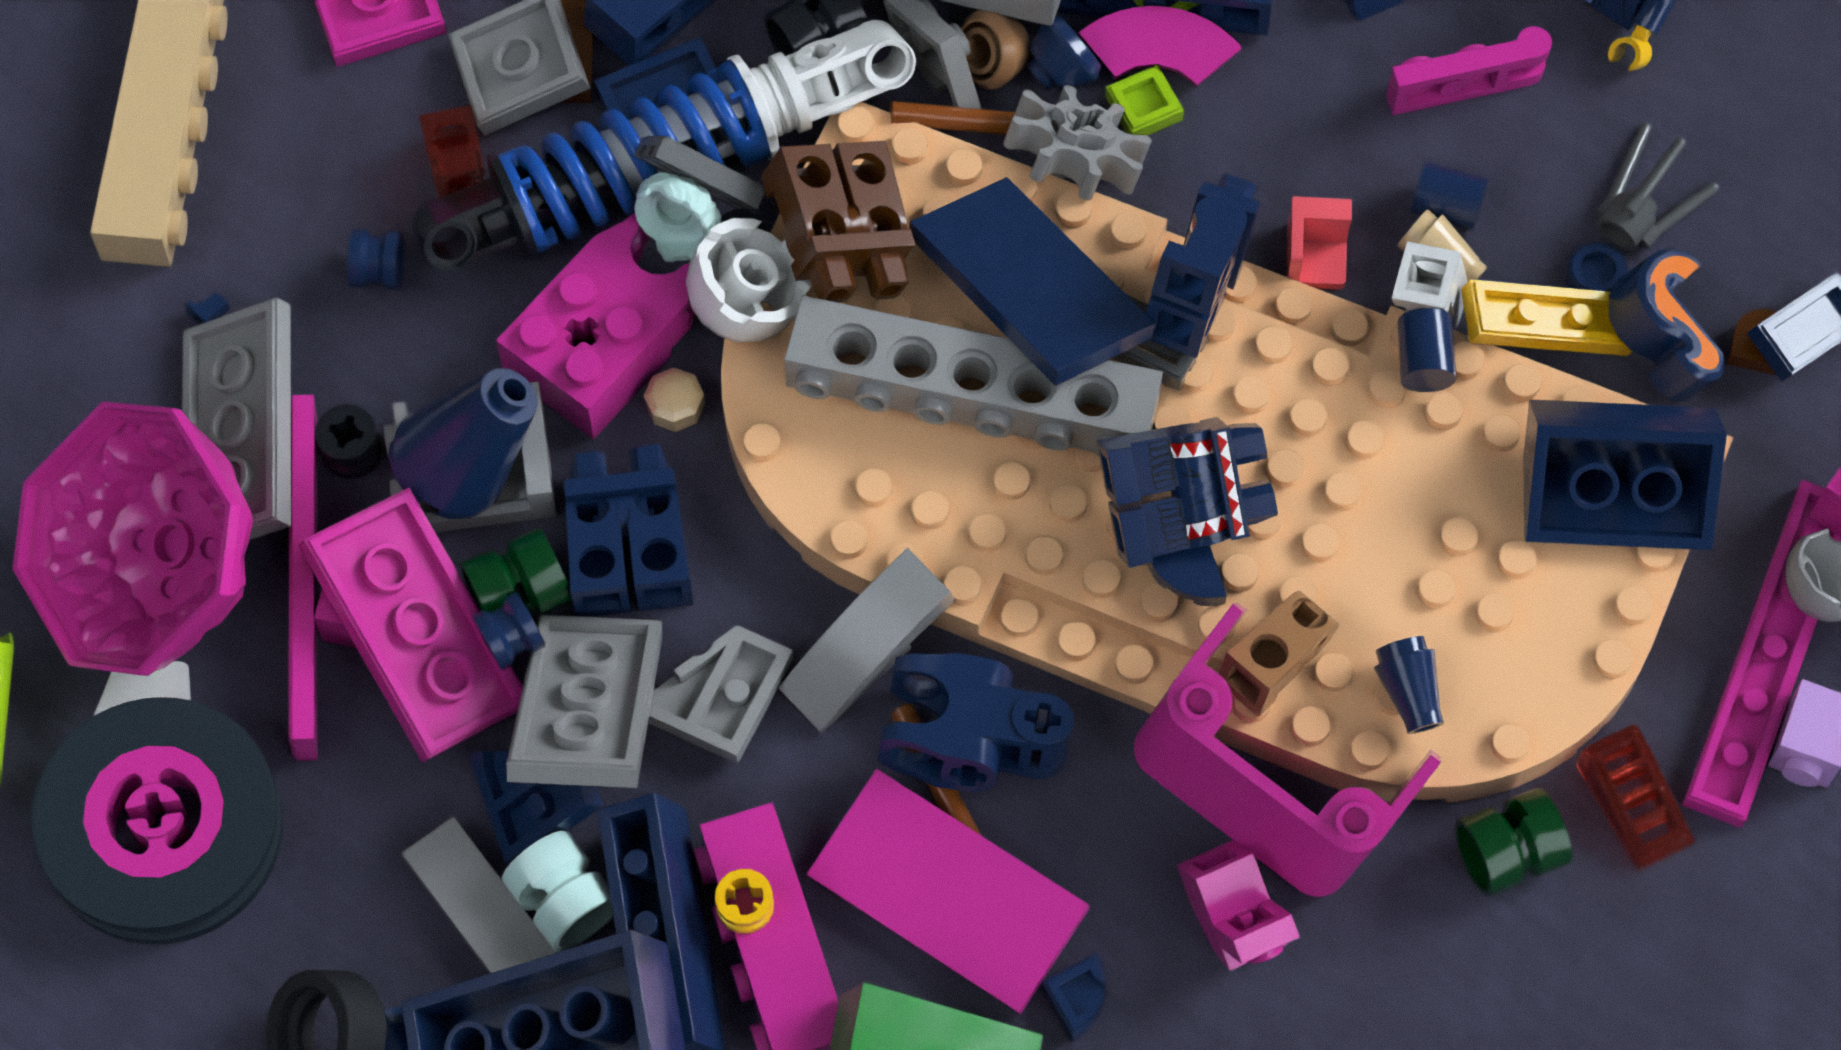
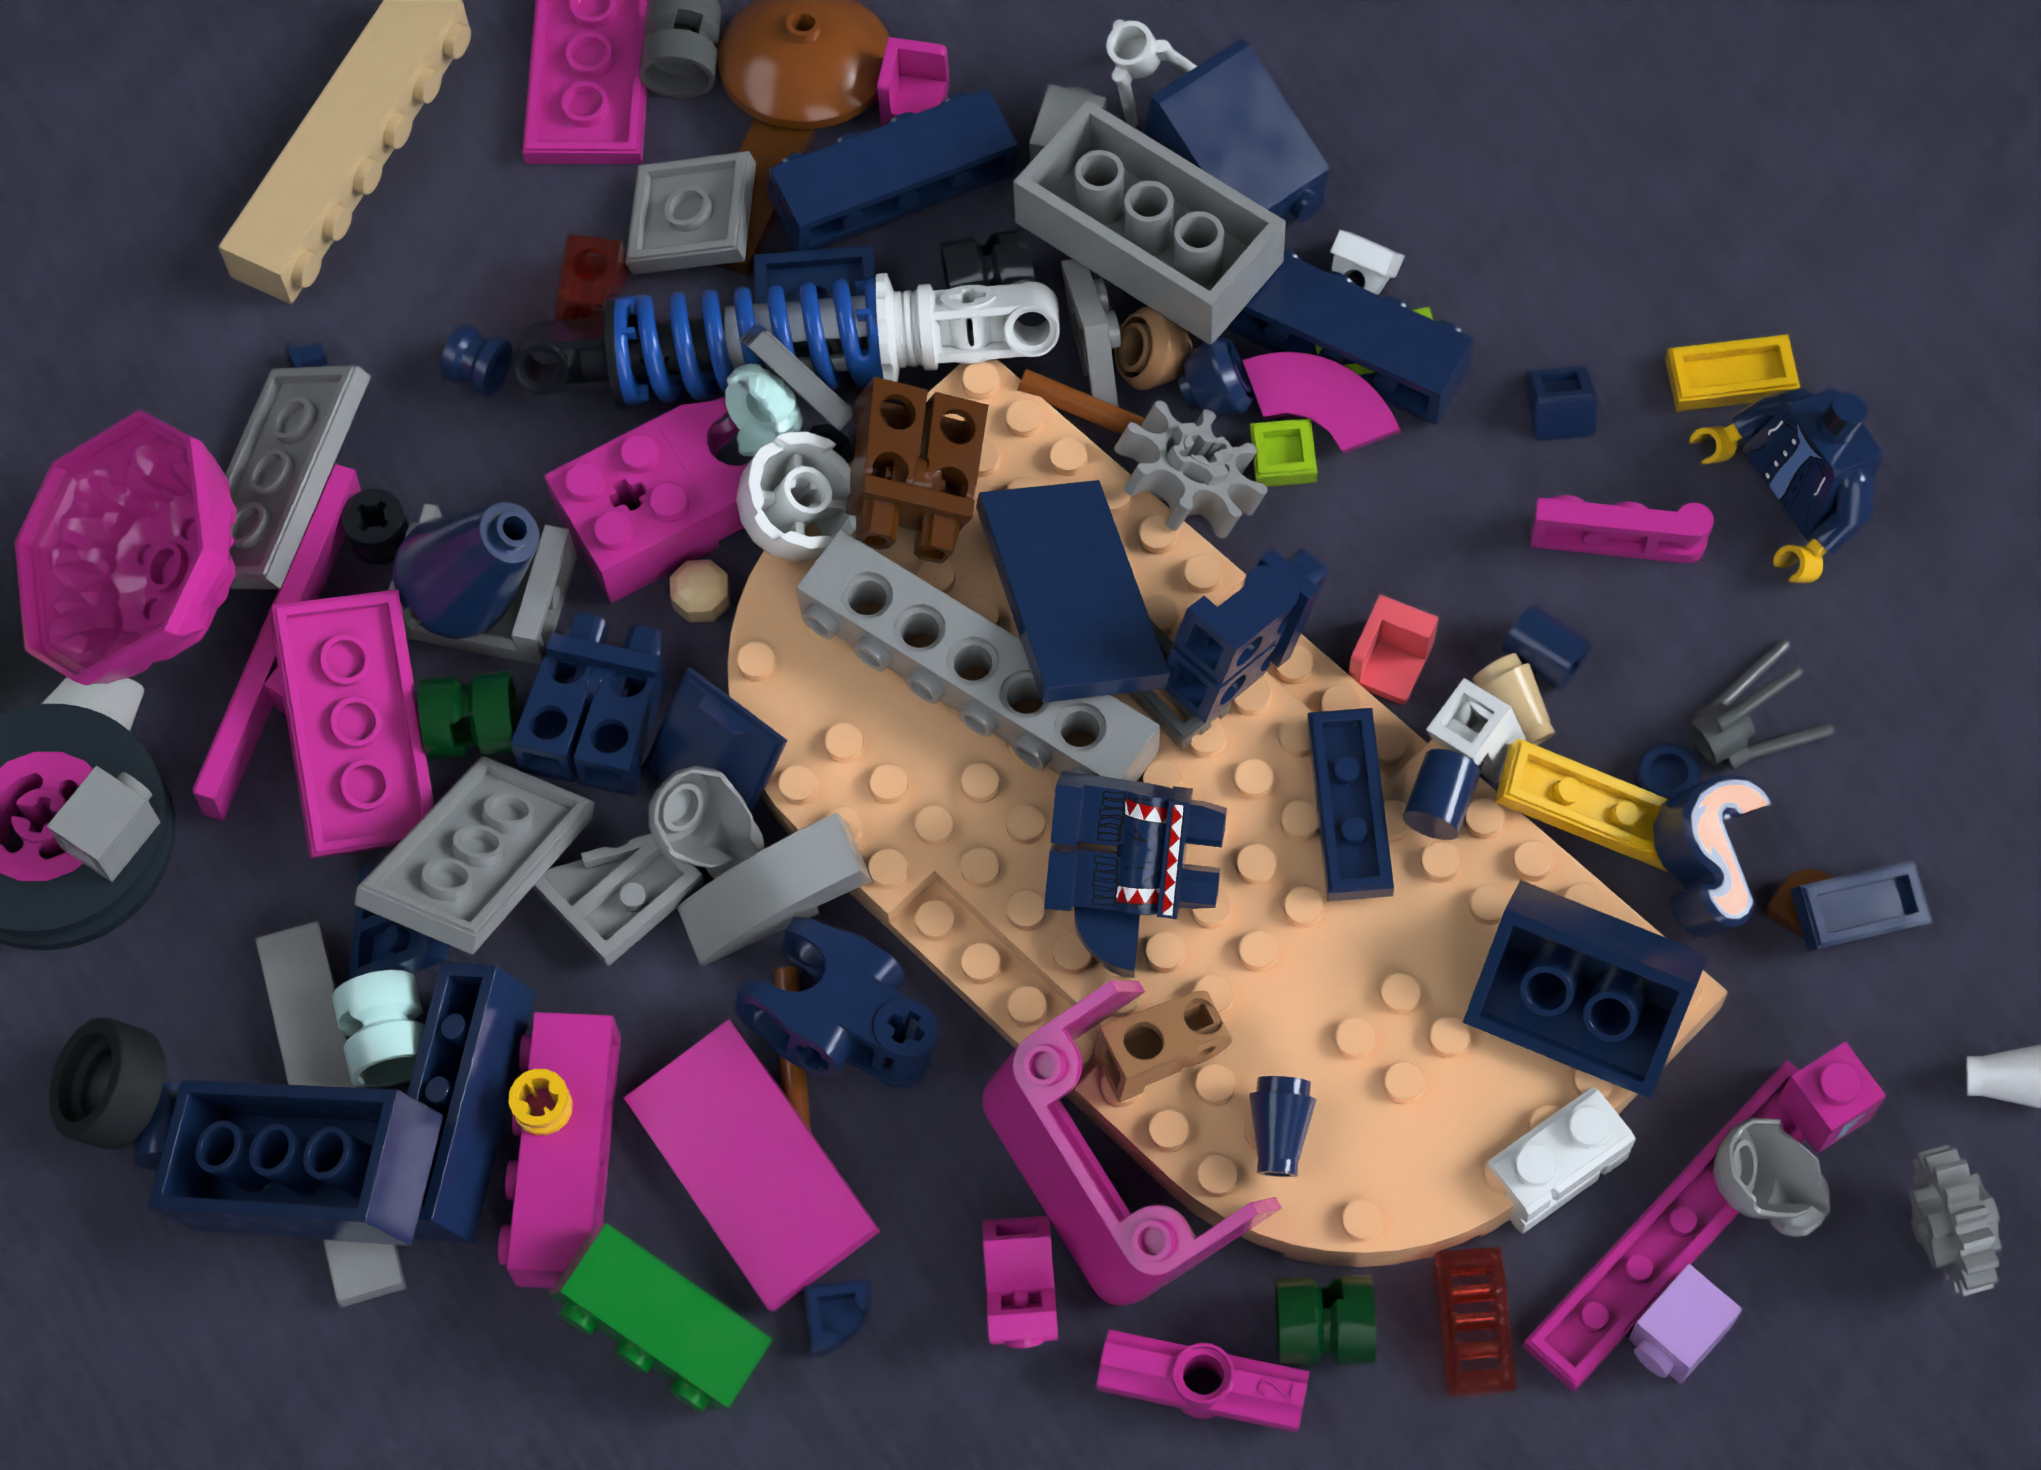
camera: 25 degrees right, 0 degrees up
dark blue wheel [471,592,546,671] -> none
none -> light grey brick [47,765,160,882]
none -> dark blue piece [643,667,788,815]
none -> light grey hair [649,765,764,879]
none -> dark pink piece [1096,1329,1310,1433]
none -> dark blue tile [1307,708,1394,902]
none -> white brick [1487,1086,1636,1234]

